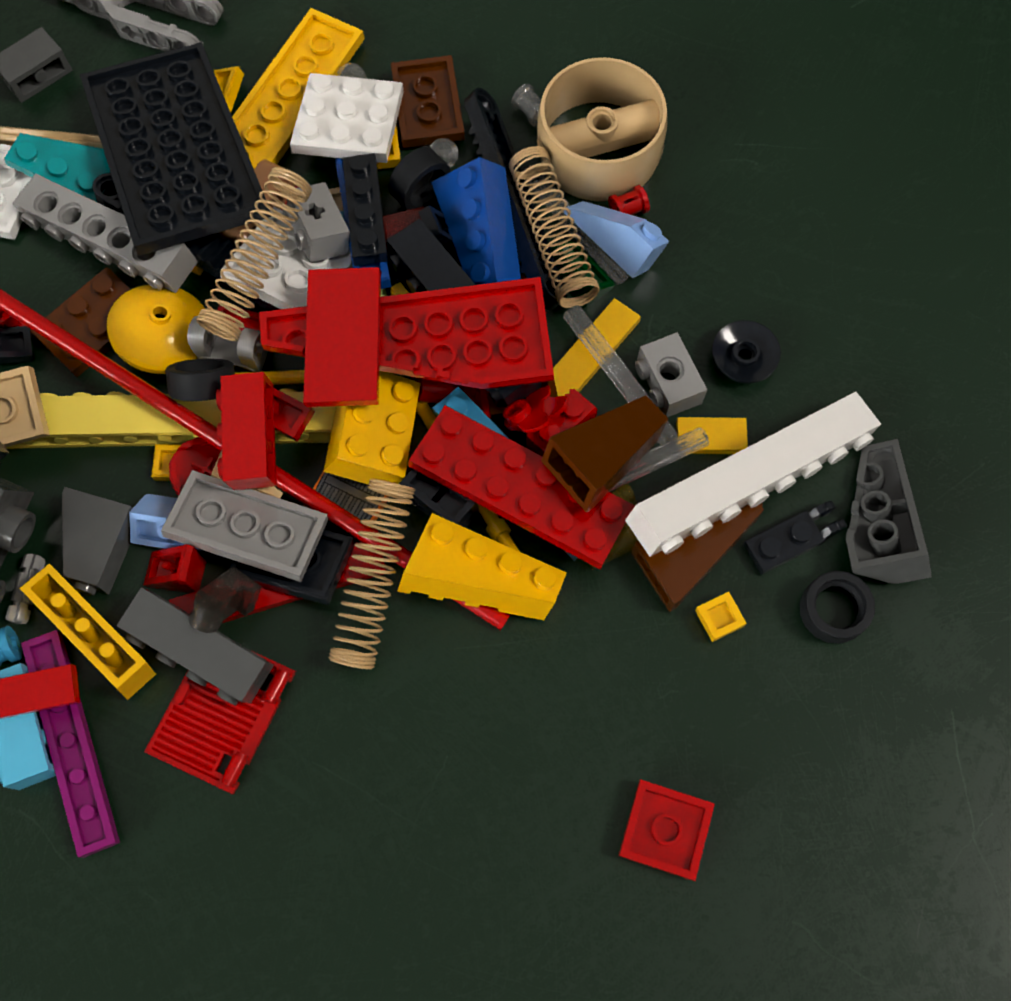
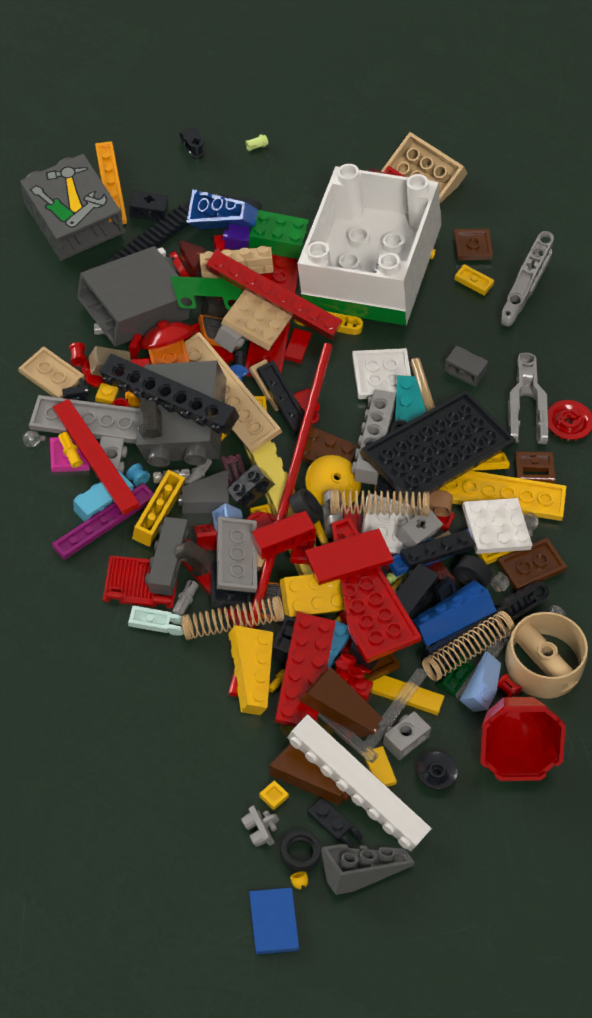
camera: 65 degrees right, 15 degrees down
red plate [618,779,715,881] -> none
none -> light aqua hinge [128,606,183,636]
none -> light grey axle [173,580,199,616]
none -> light grey axle [184,459,212,486]
none -> clear pink tile [221,454,245,487]
none -> black brick [227,464,275,510]
none -> light grey hips [241,805,279,847]
none -> blue tile [249,888,299,955]
none -> yellow hinge [290,871,308,889]
none -> red piece [480,697,566,781]
none -> reddish brown plate [515,452,555,484]

